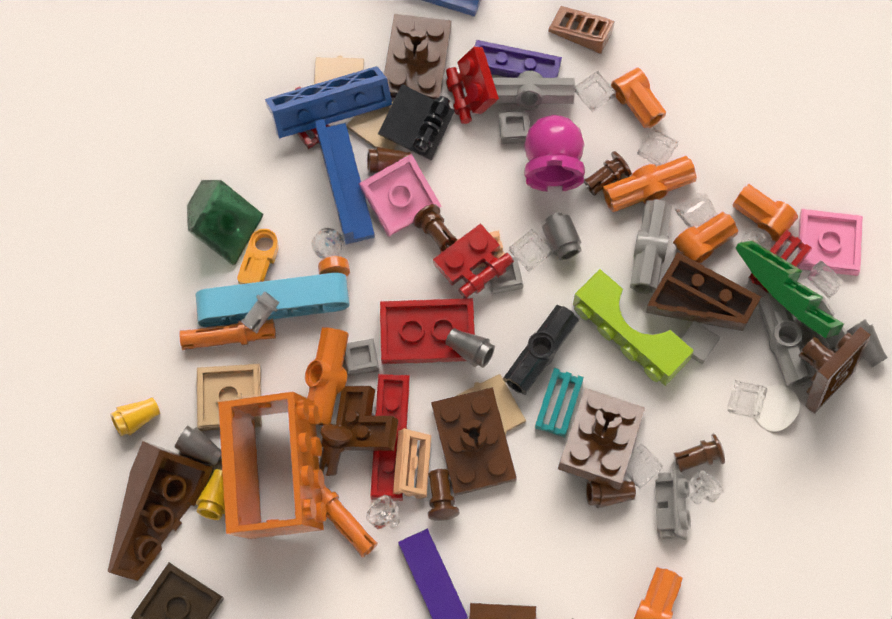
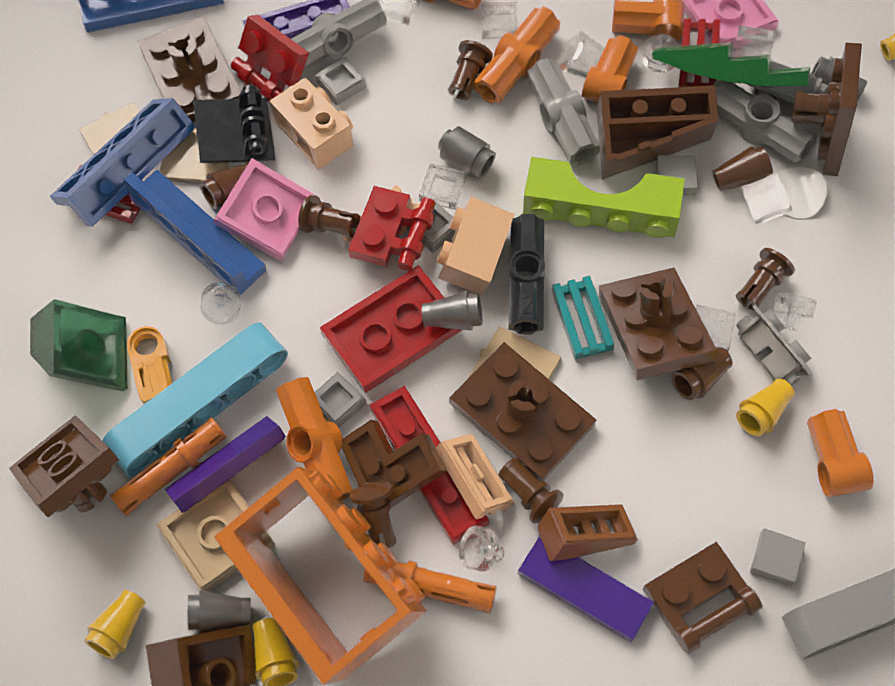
camera: 30 degrees left, 5 degrees down
light grey pin [241,291,279,333] -> none
orange tile [318,256,350,277] -> none
dark pink tile [524,115,585,192] -> none
none -> reddish brown plate [8,415,119,518]
none -> dark purple tile [164,416,286,512]
none -> light nougat brick [270,77,354,170]
none -> light nougat brick [436,197,514,295]
none -> dark orange slope [538,504,638,561]
none -> reddish brown cone [712,146,773,191]
none -> yellow cone [736,379,795,436]

